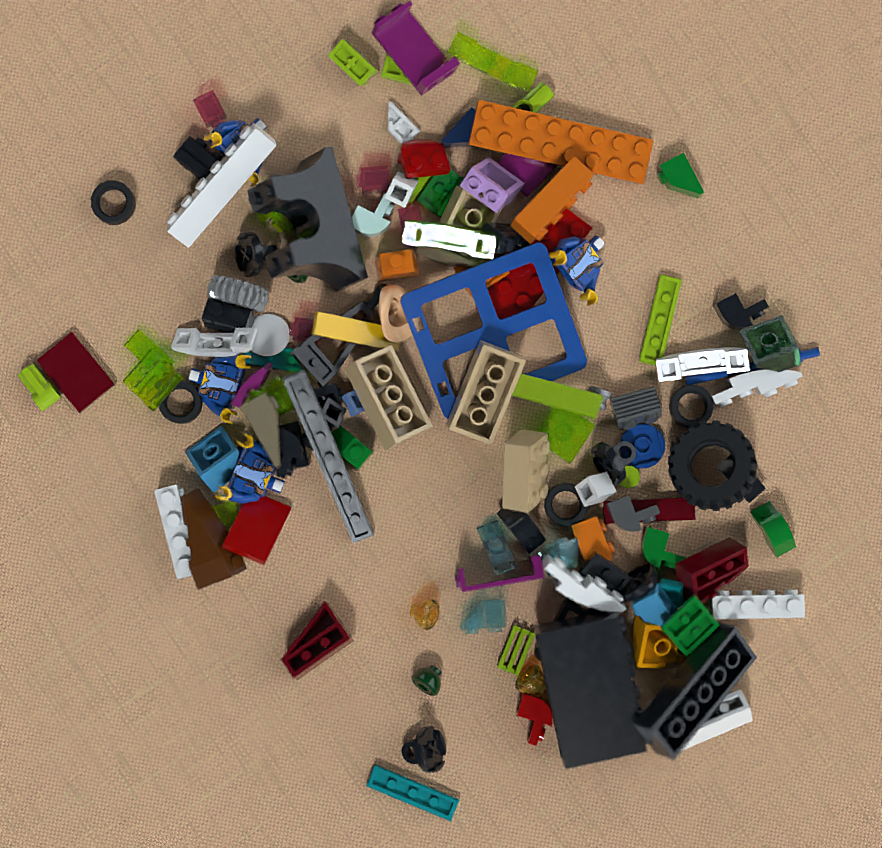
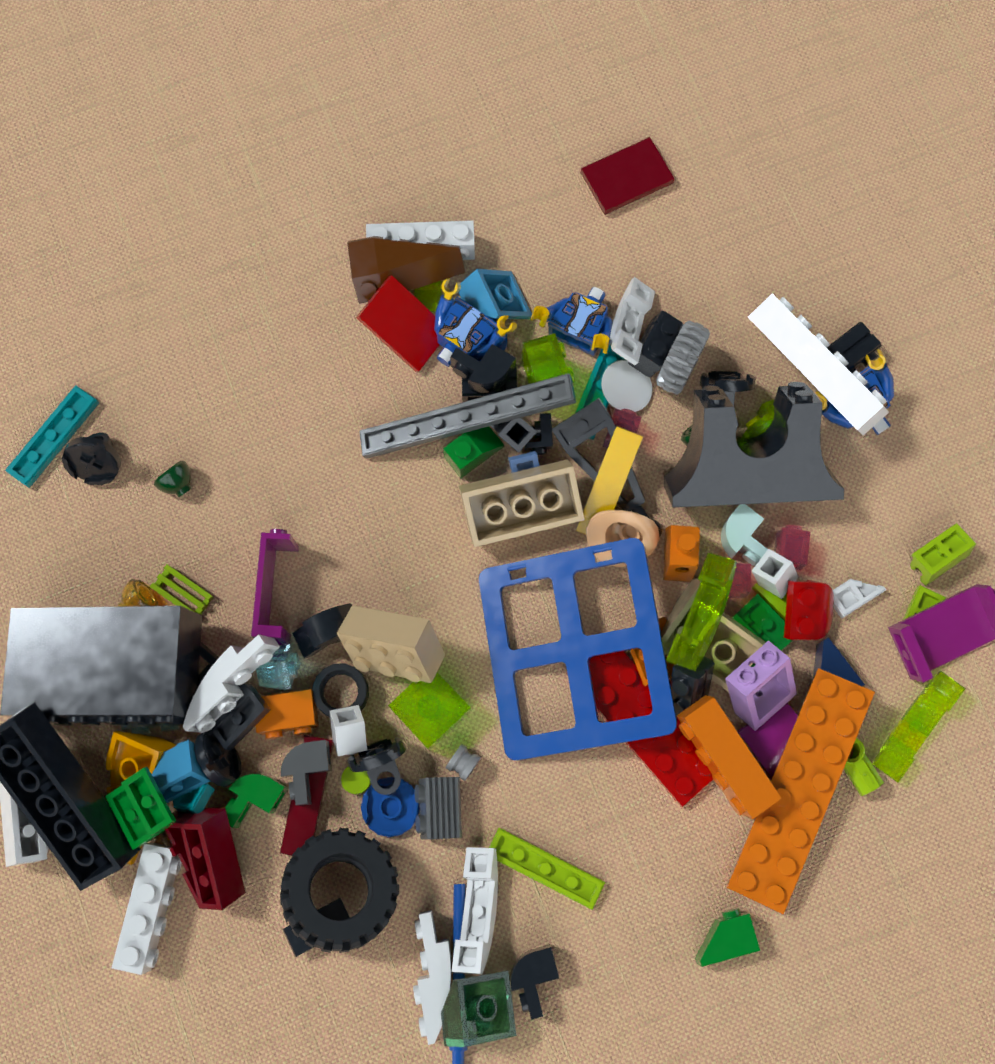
camera: 105 degrees right, 10 degrees down
lime piece [17,364,62,411] -> none
black tyre [91,180,135,225] -> none
clear neon green slope [123,347,184,412] -> none
clear neon green slope [124,329,175,378] -> none
black tyre [158,380,203,424] -> none
clear pink brick [193,90,227,128] -> none
magenta slope [232,362,273,408] -> none
dark tan slope [241,393,281,468] -> none
dark red wedge [281,601,354,680] -> none
clear yellow brick [410,599,440,631] -> none
tan brick [446,340,526,445] -> none
clear light blue slope [460,599,506,634] -> none
clear light blue slope [476,520,517,576] -> none
lime tile [512,374,603,419] -> none
red brick [516,692,553,746] -> none
torso [549,235,605,306] -> none
black tyre [669,385,714,428] -> none
green brick [750,501,796,558] -> none

